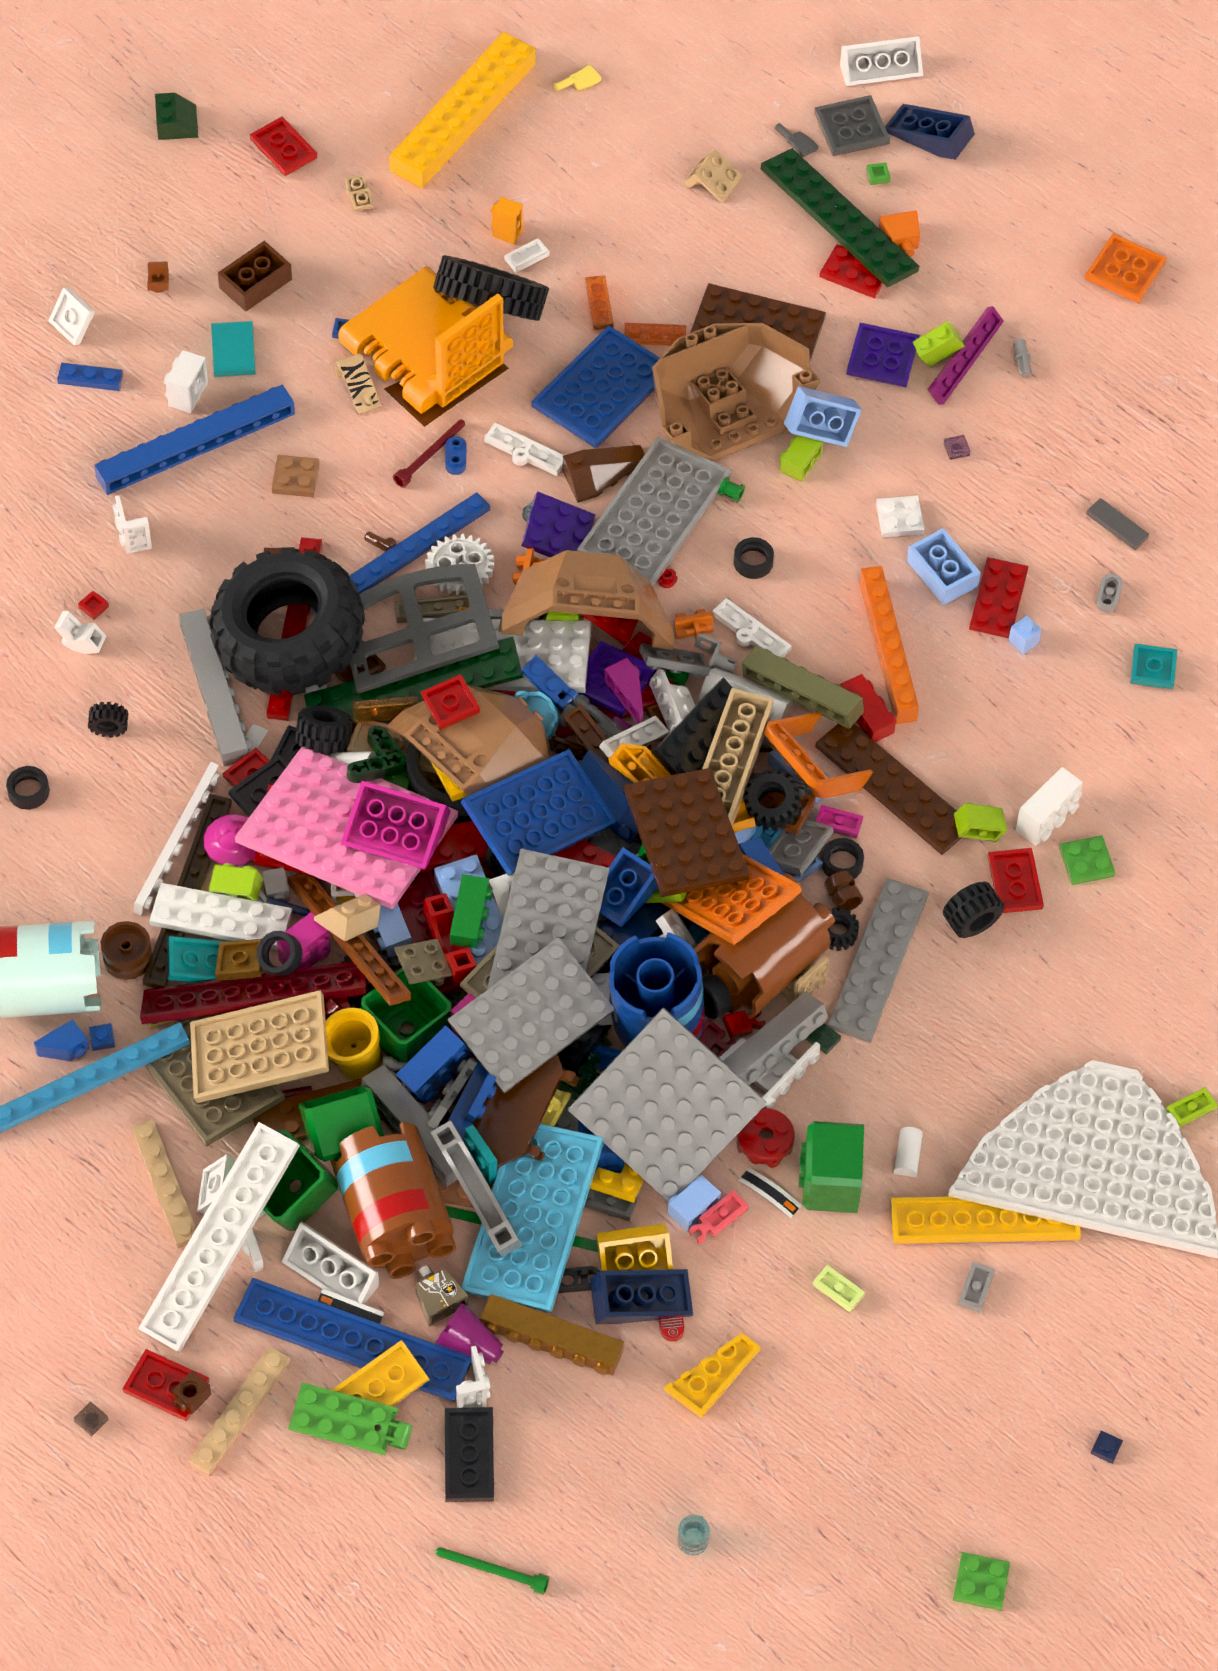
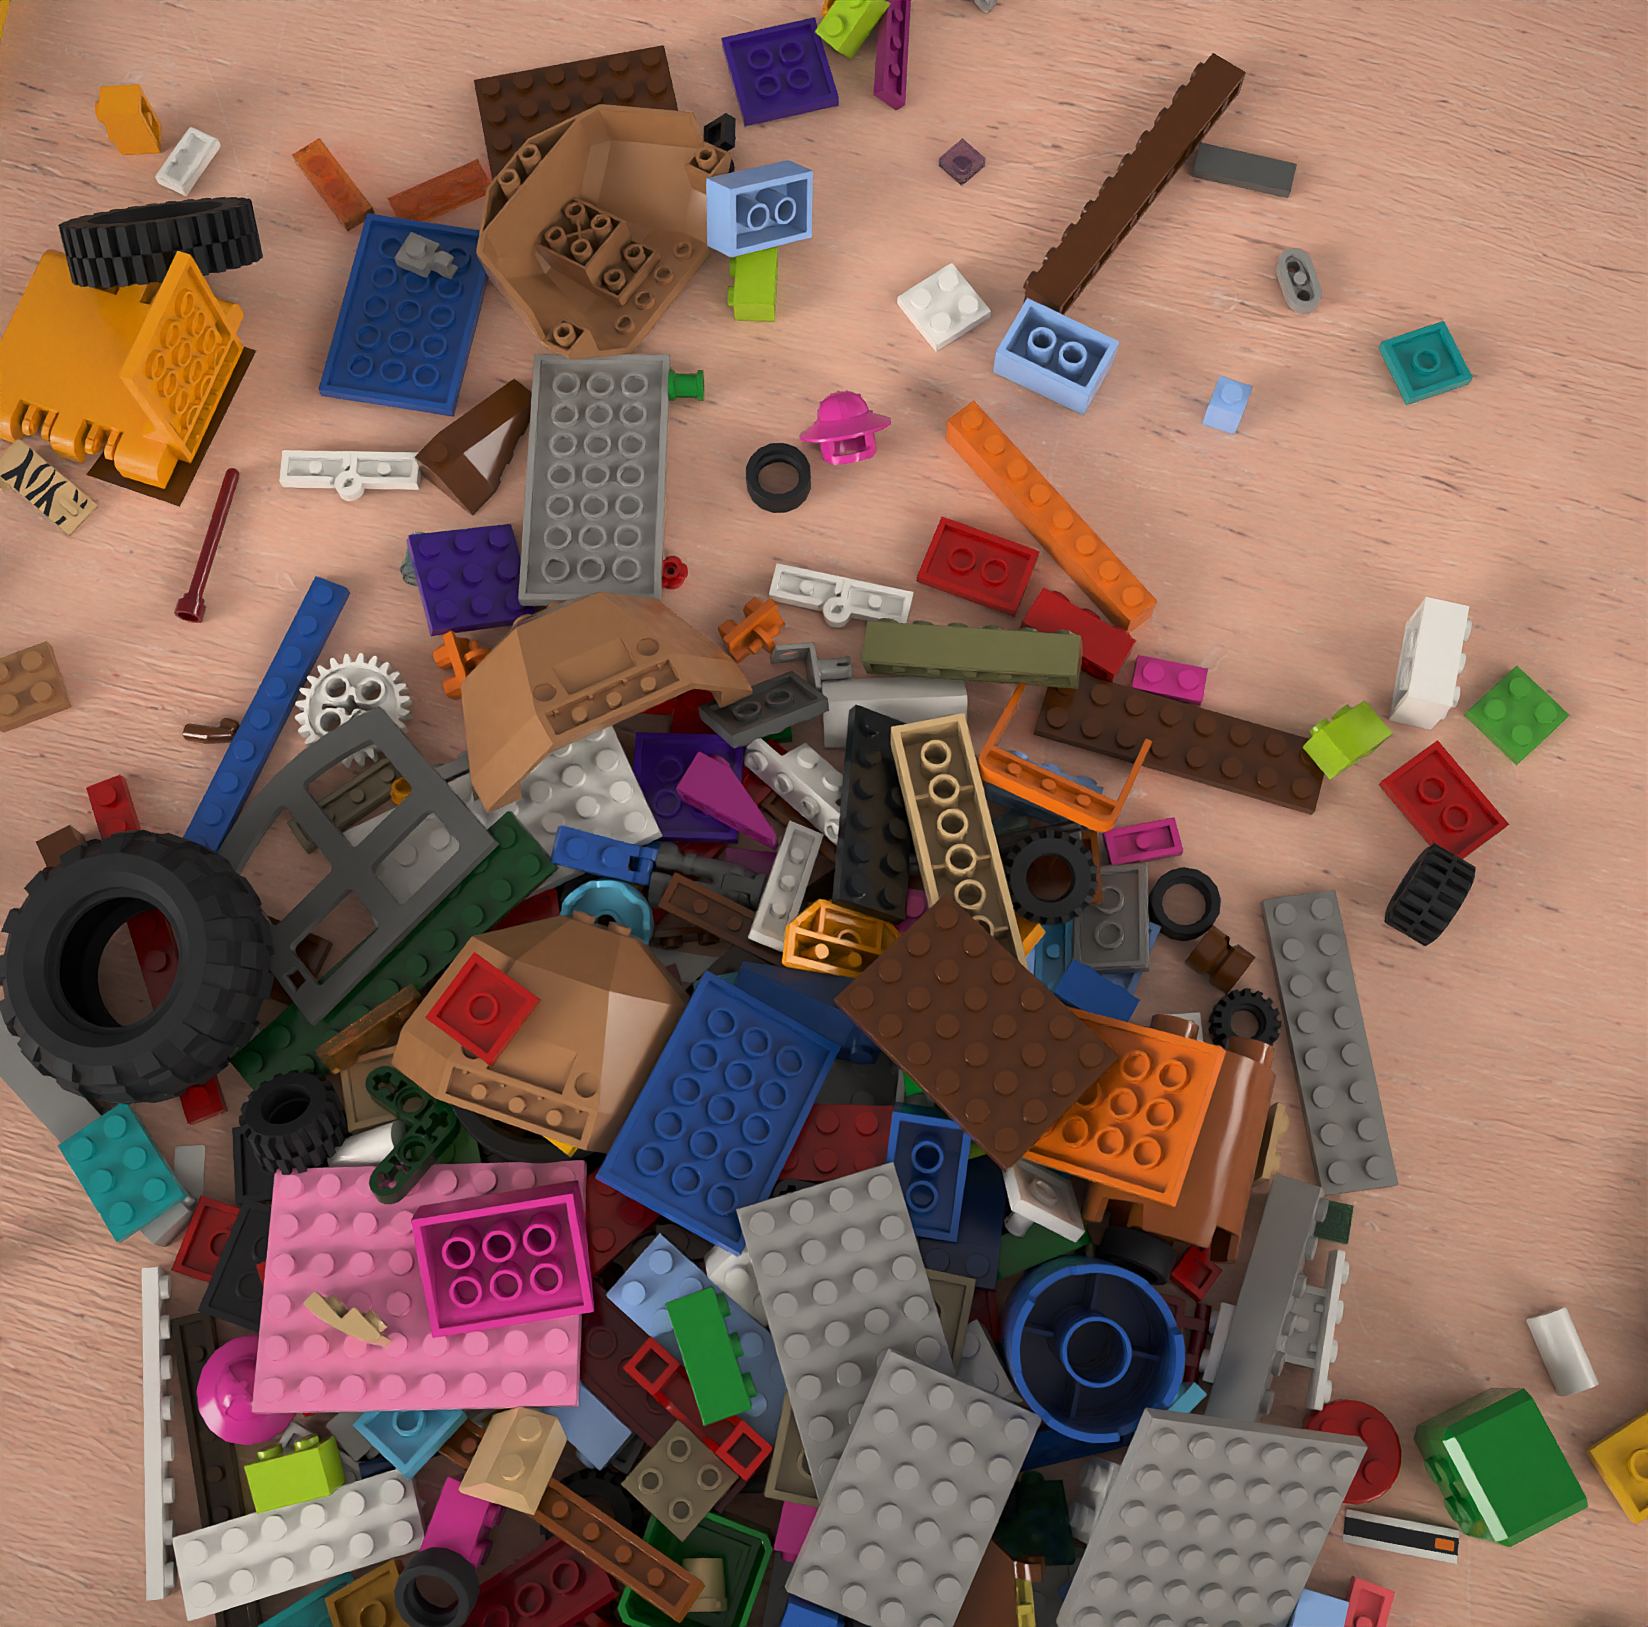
camera: 25 degrees left, 15 degrees up
blue plate [445,436,467,475] -> none
red plate [969,557,1029,638] -> none
none -> teal plate [58,1103,188,1243]
none -> tan slope [303,1291,392,1347]
none -> medium azure plate [353,1409,468,1481]
none -> light grey plate [394,232,458,279]
none -> tan piece [682,1558,729,1612]
none -> black plate [704,113,736,173]
none -> dark pink helmet [799,390,891,465]
none -> red plate [916,516,1040,617]
none -> reddish brown brick [1023,53,1246,315]
none -> dark pink plate [1131,655,1208,706]

